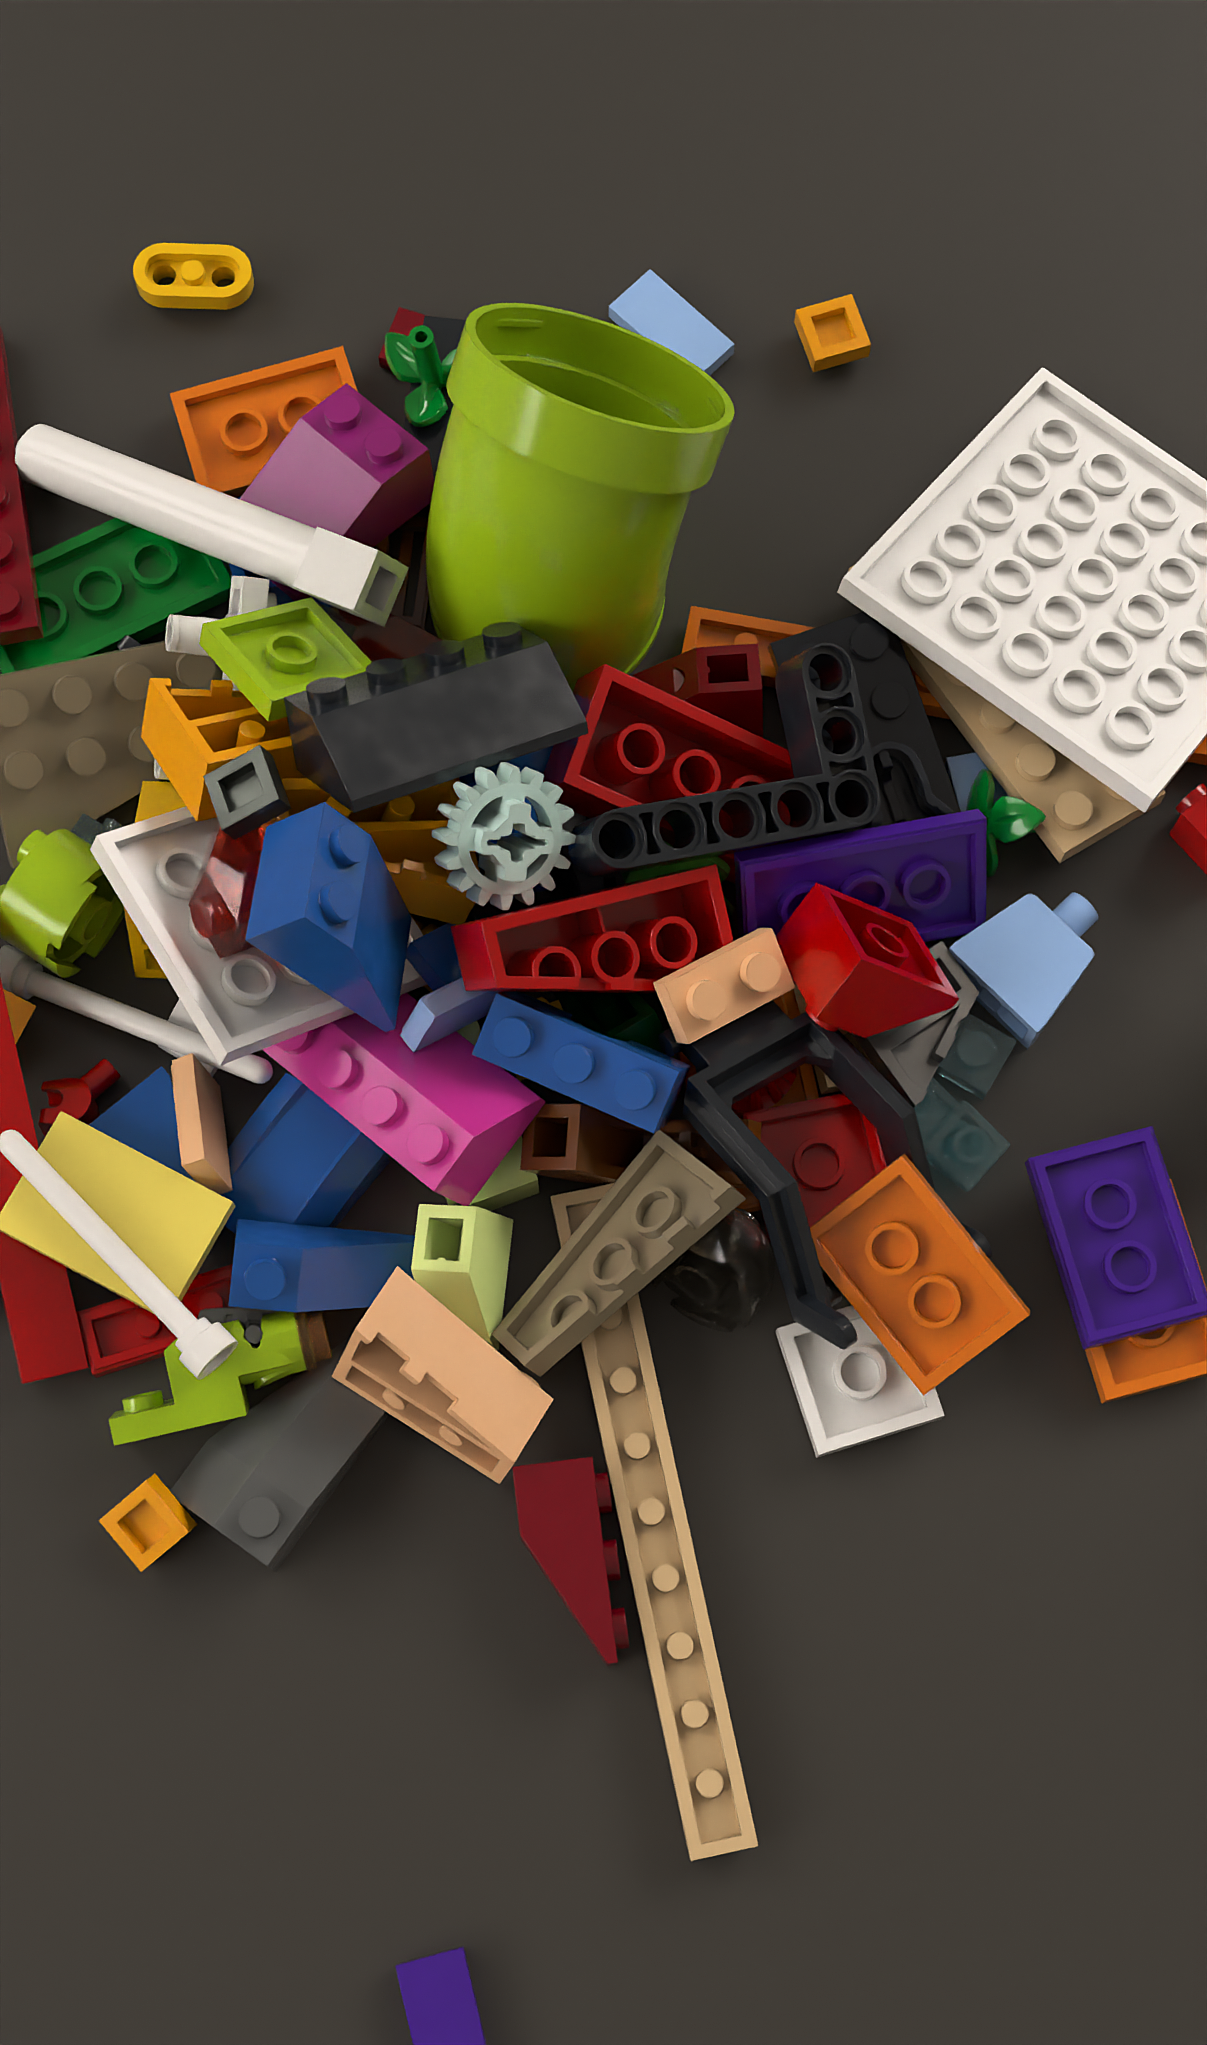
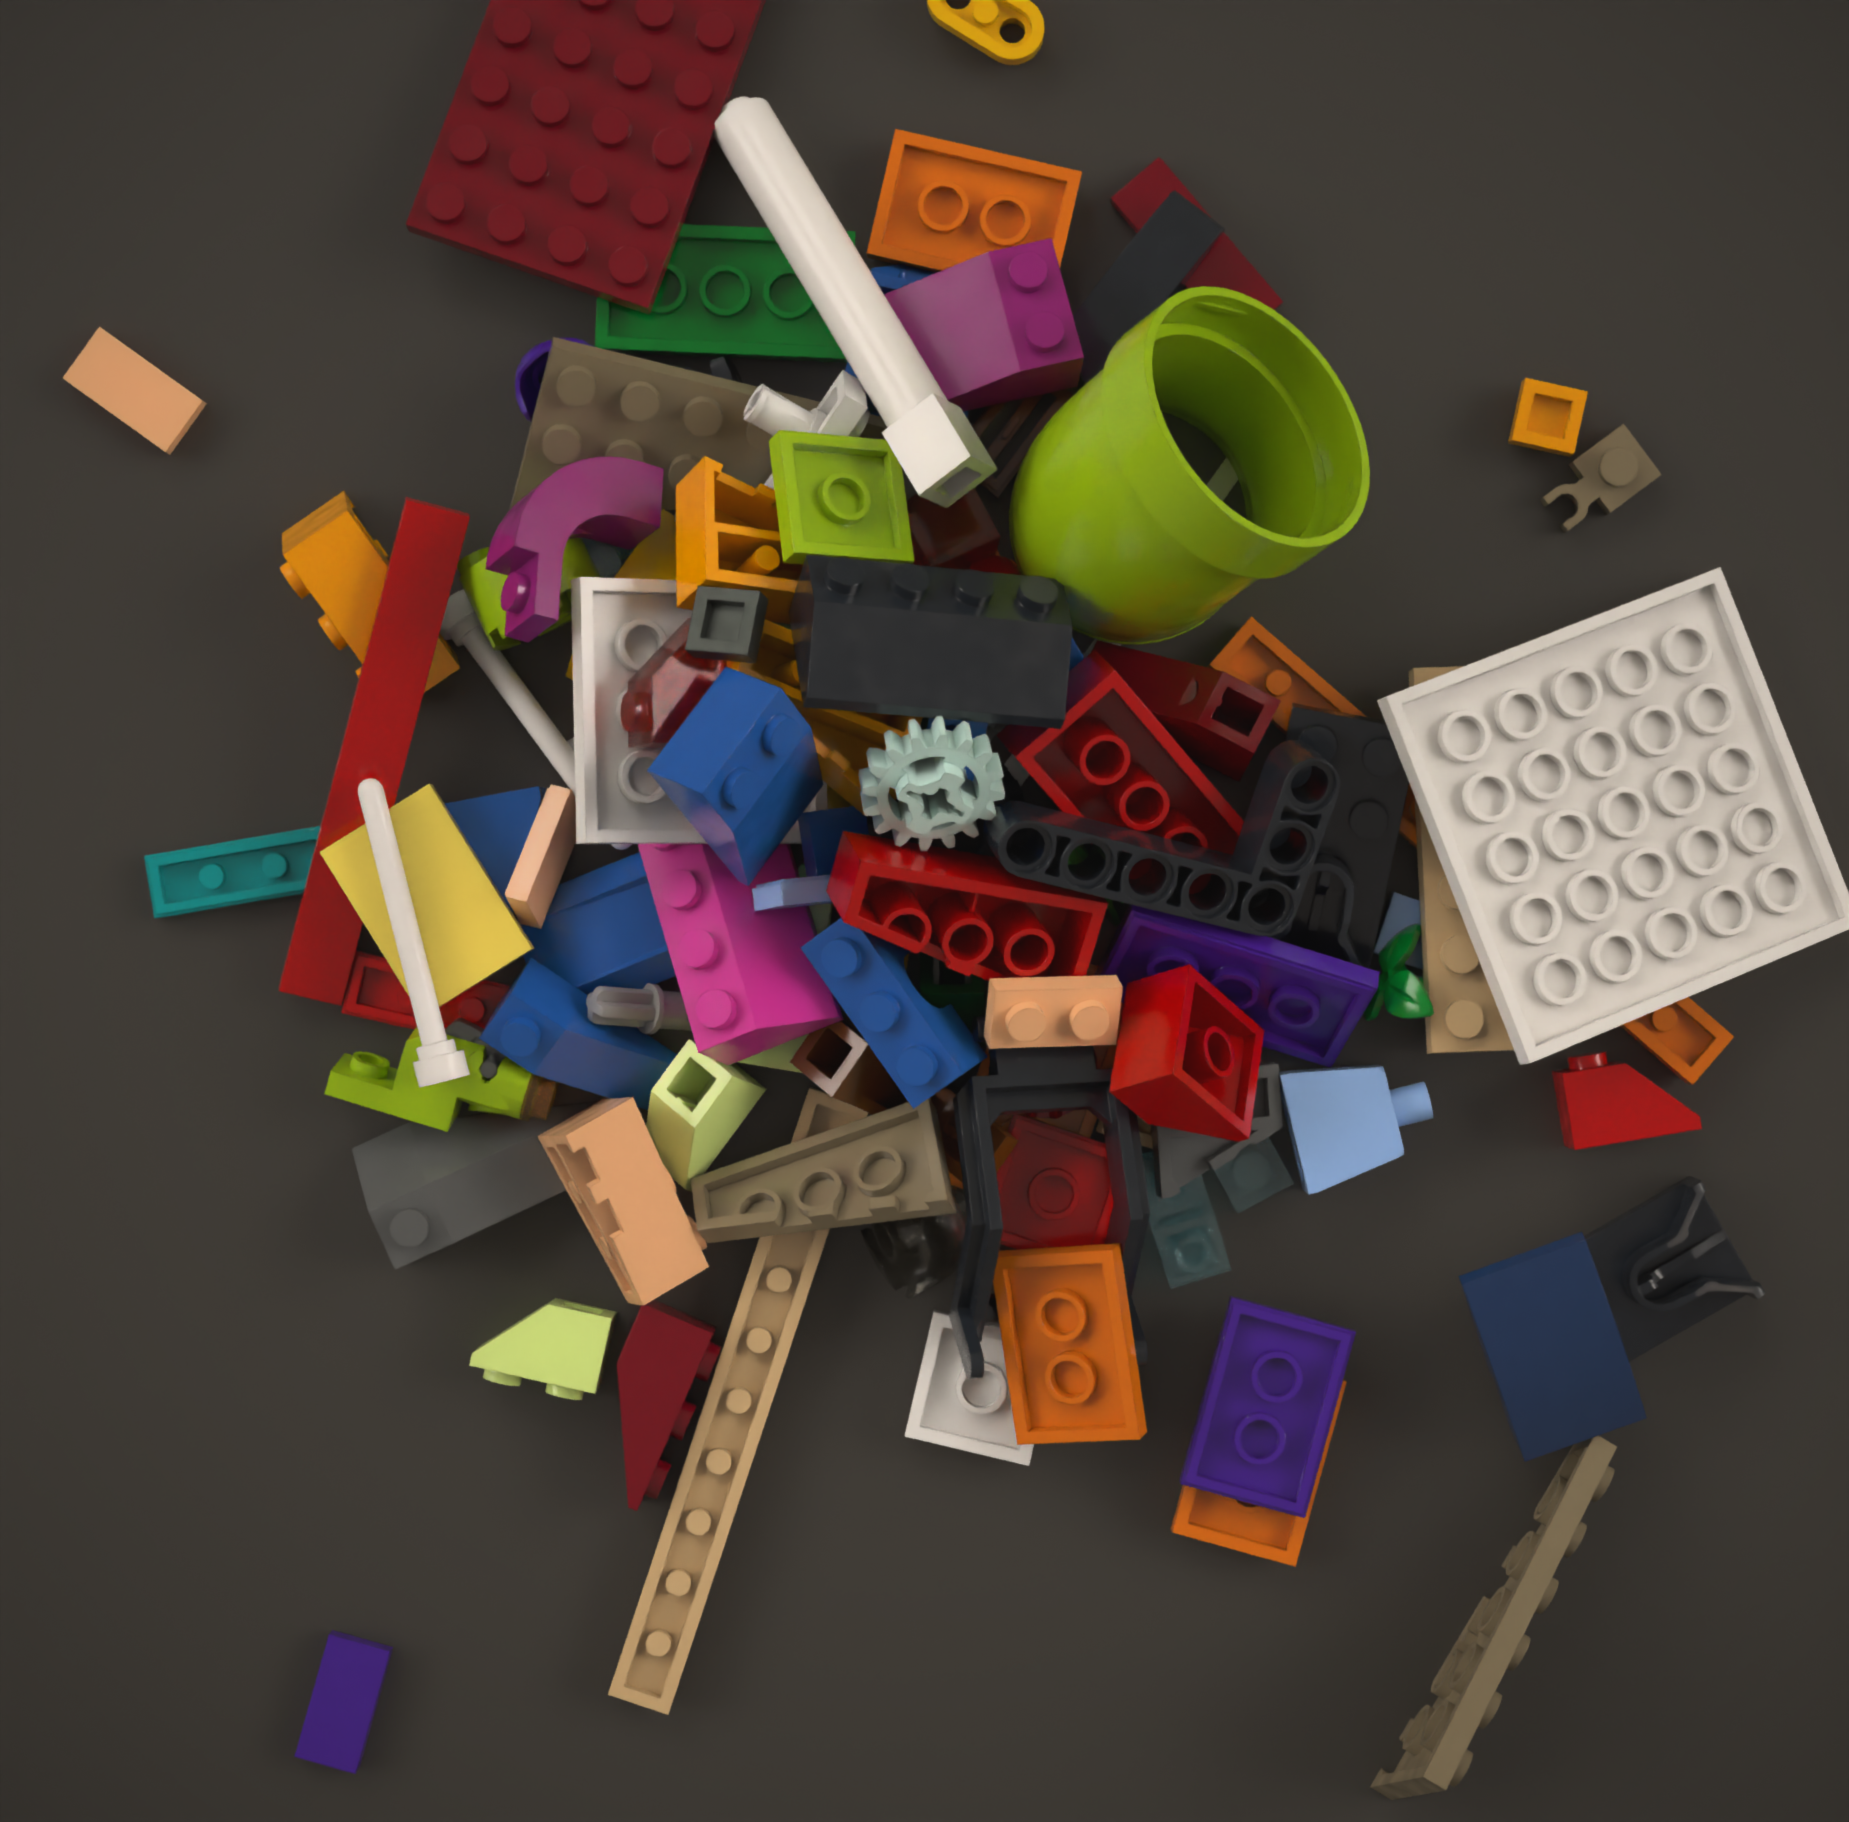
camera: 30 degrees right, 15 degrees up
red piece [38,1058,121,1137] -> none
light orange plate [98,1473,198,1572] -> none
green plant [384,325,457,427] -> none
light blue tile [608,269,735,376] -> none
none -> yellowish green slope [469,1298,617,1400]
none -> magenta arch [485,457,664,642]
none -> light grey axle [586,983,692,1035]
none -> dark tan plate [1540,424,1662,533]

